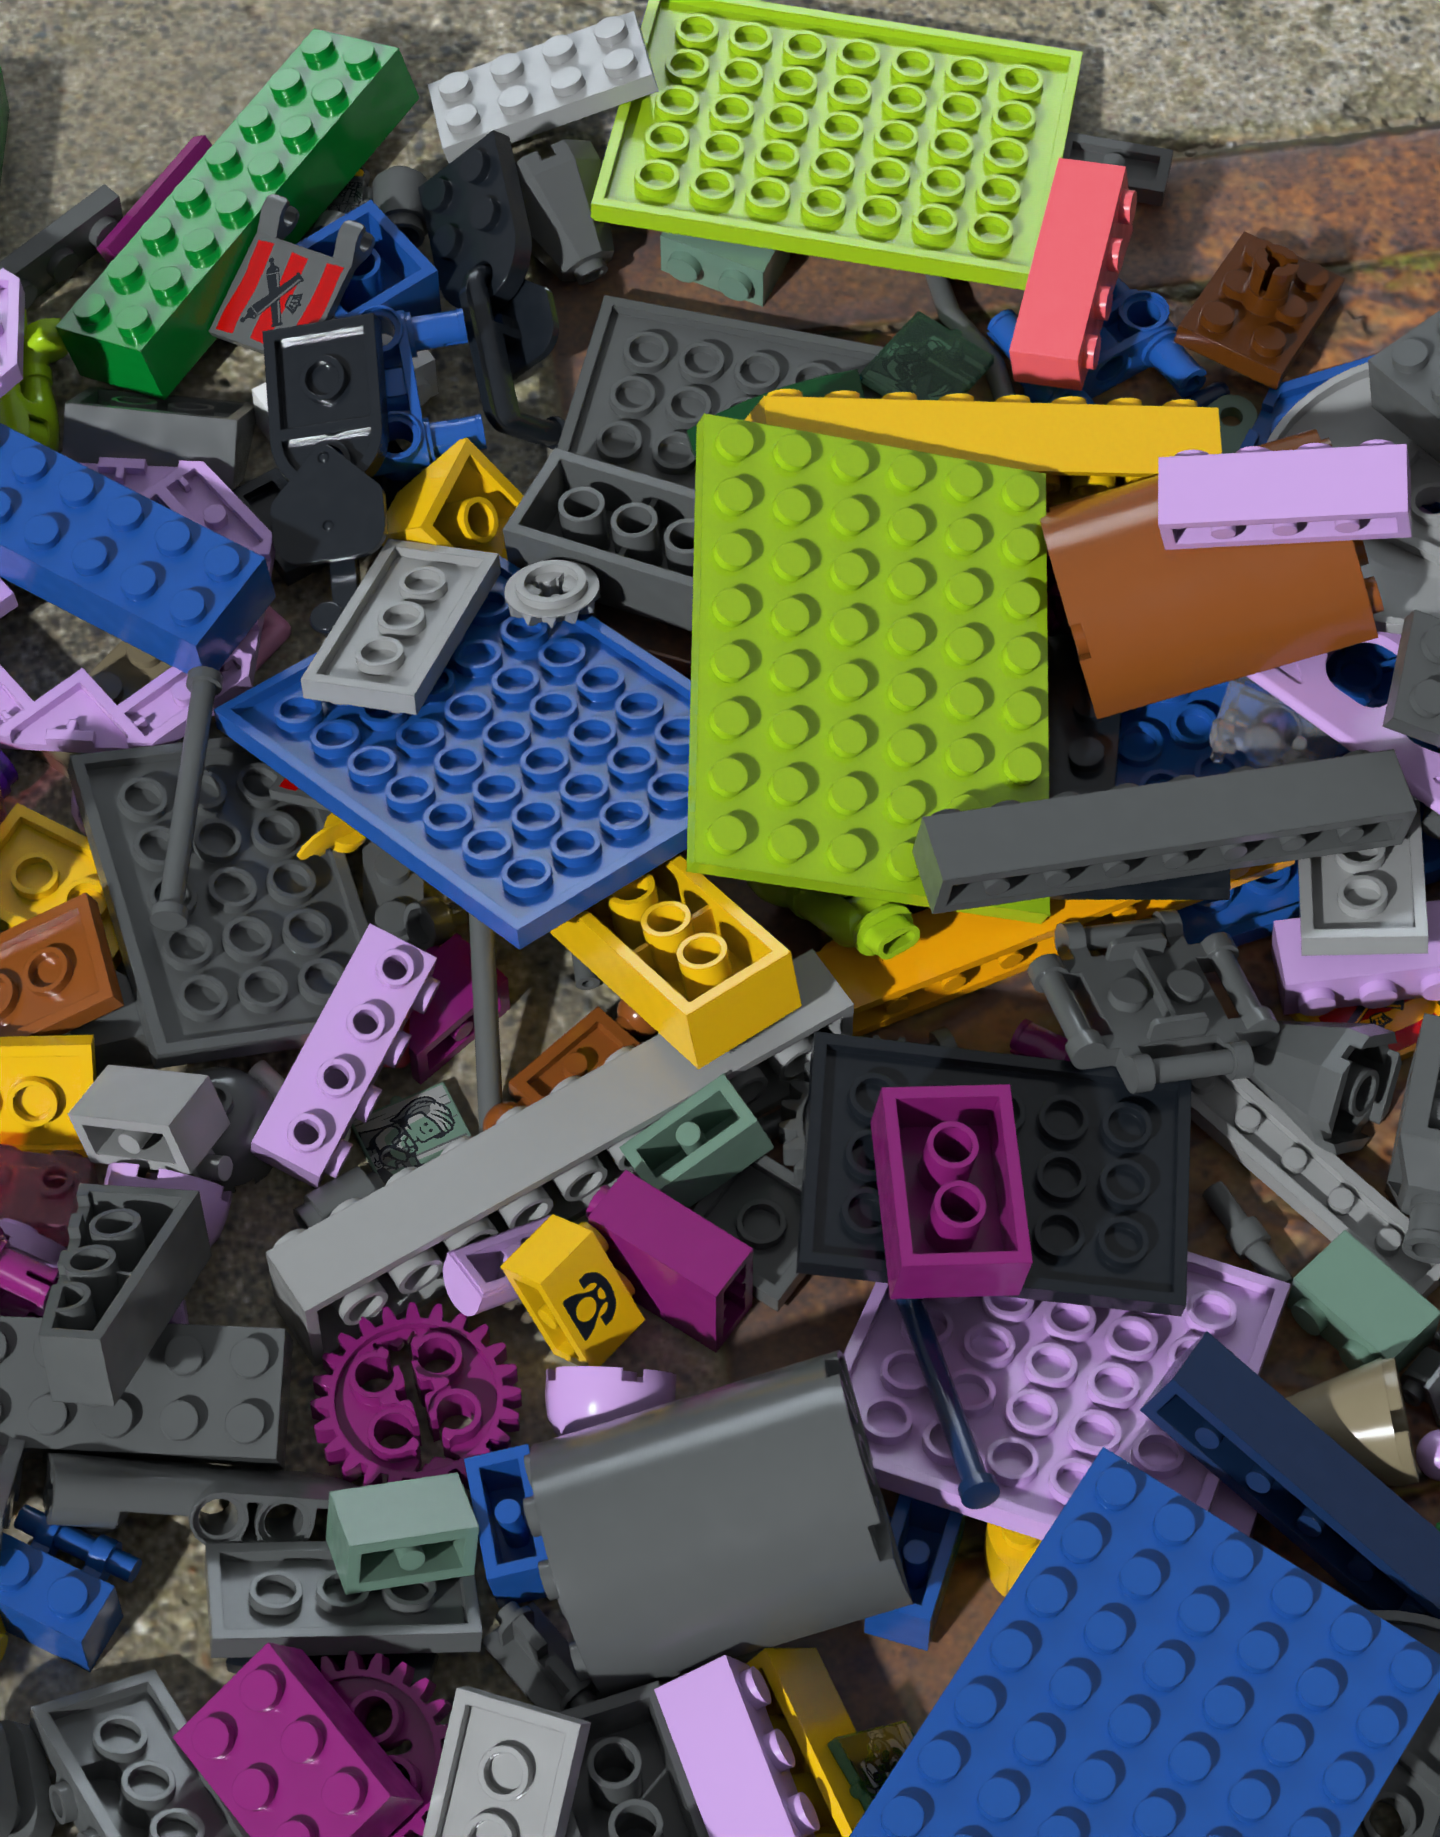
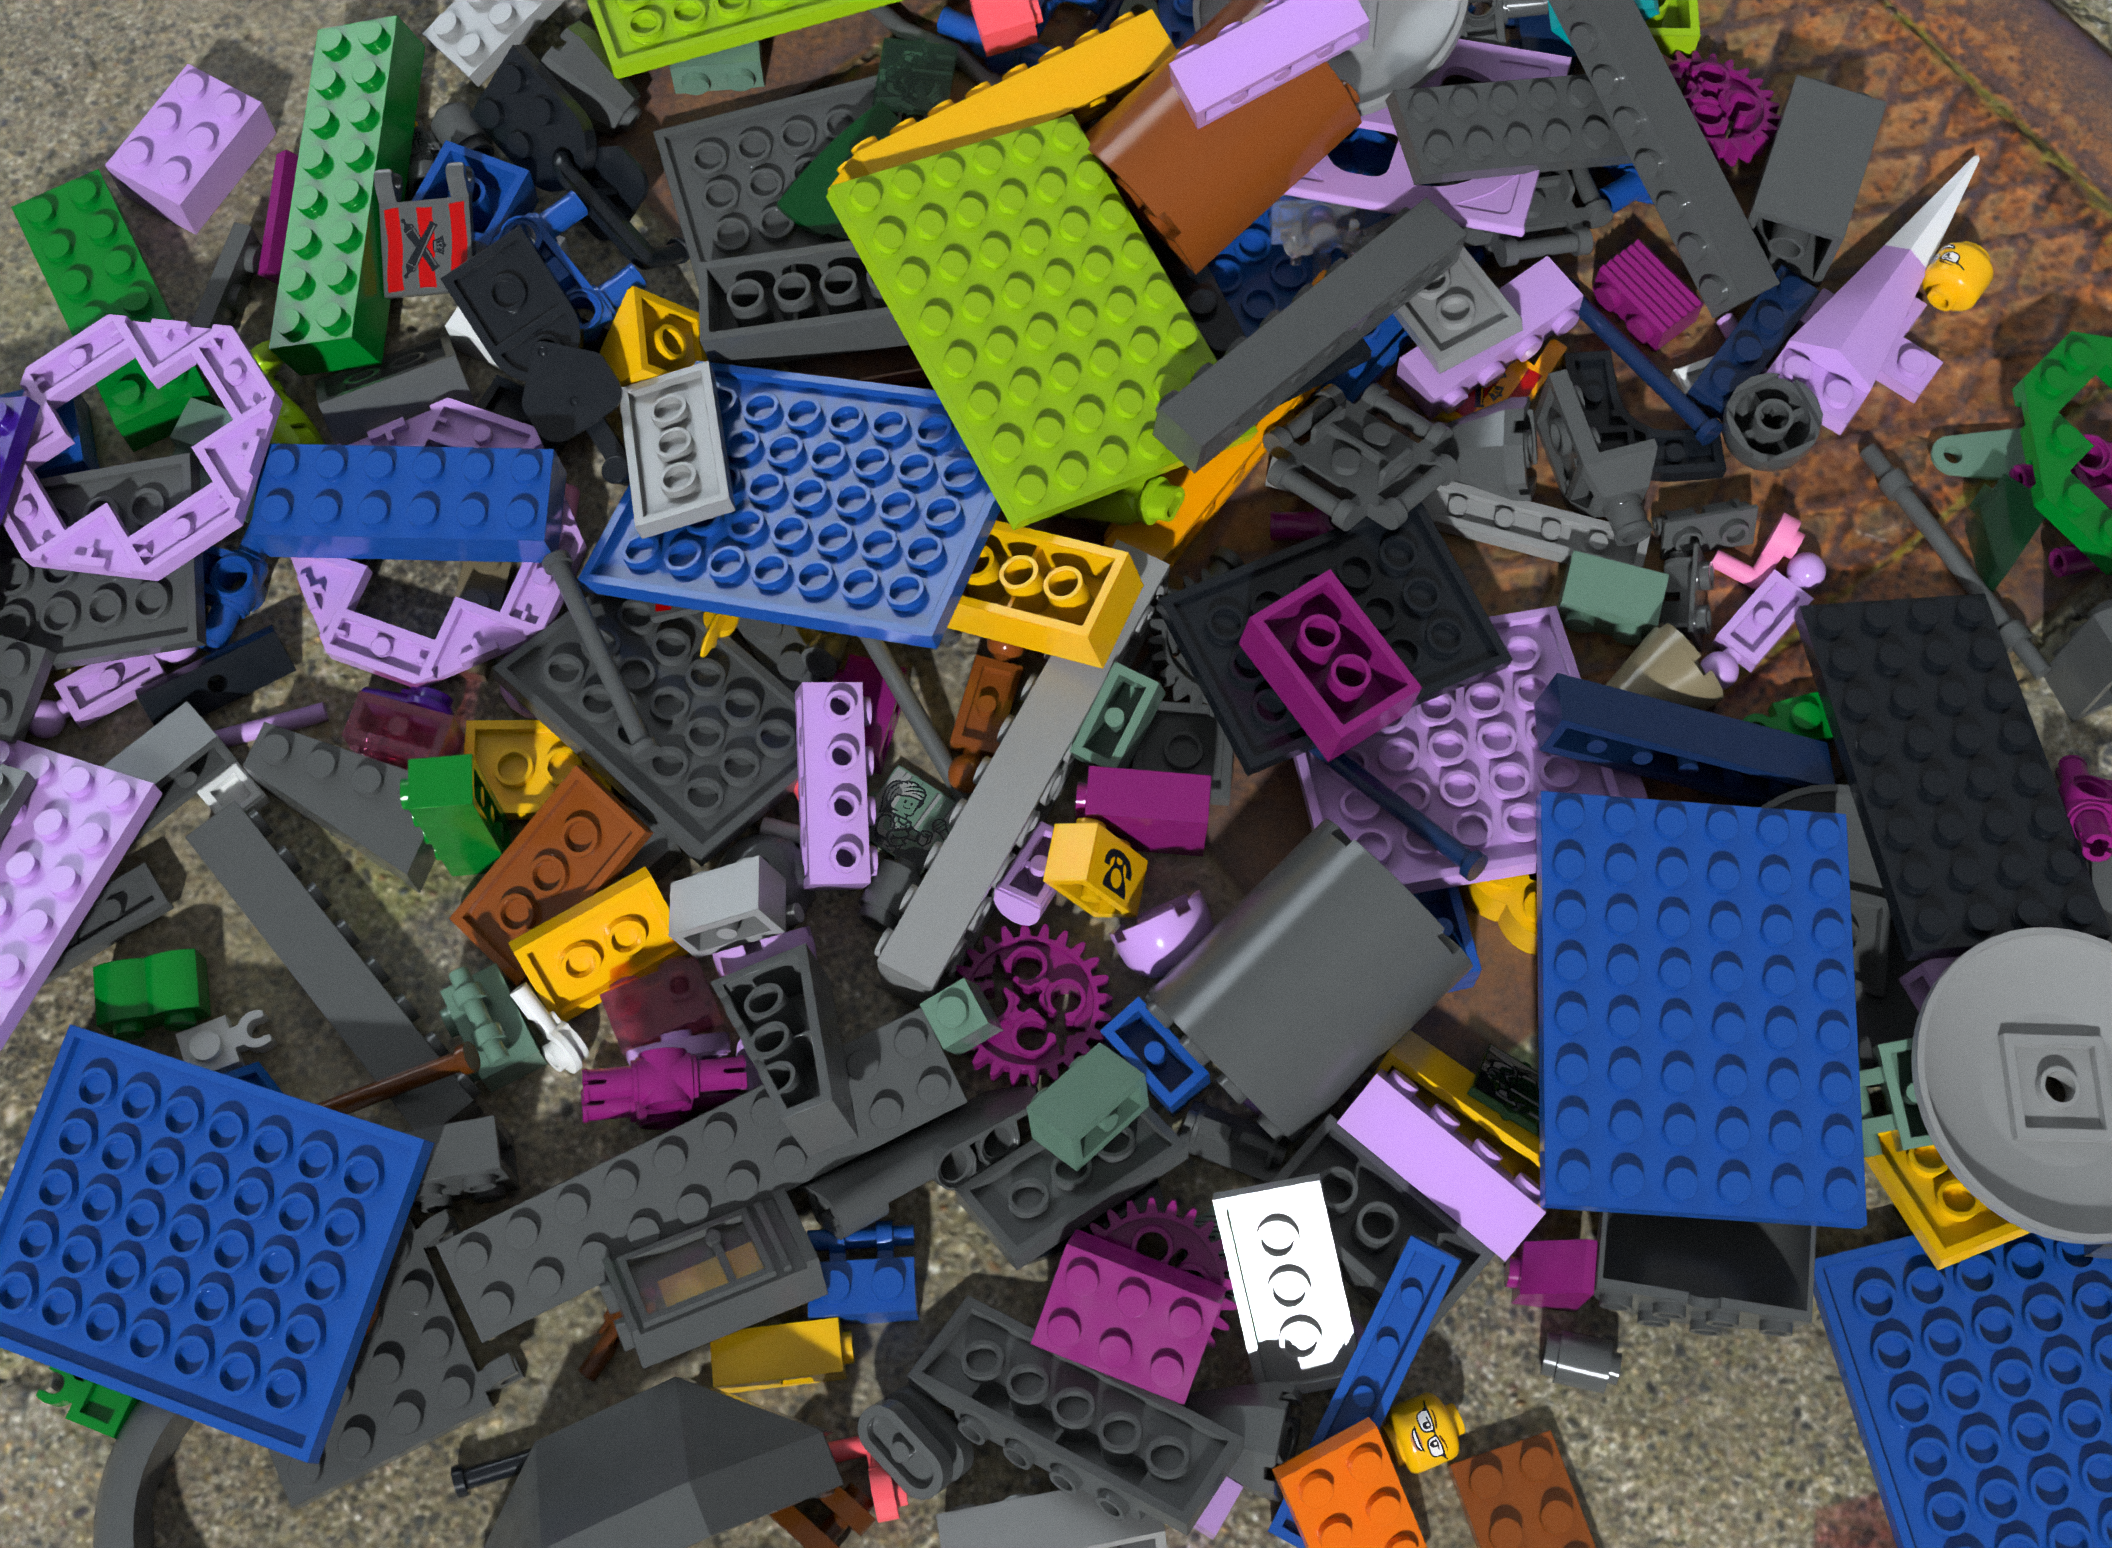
camera: 30 degrees left, 10 degrees up
light grey gear [504,560,601,629] -> none
dark grey bar [1202,1181,1293,1287] -> none
none -> lavender brick [105,64,276,235]
none -> sand green brick [919,978,1003,1056]

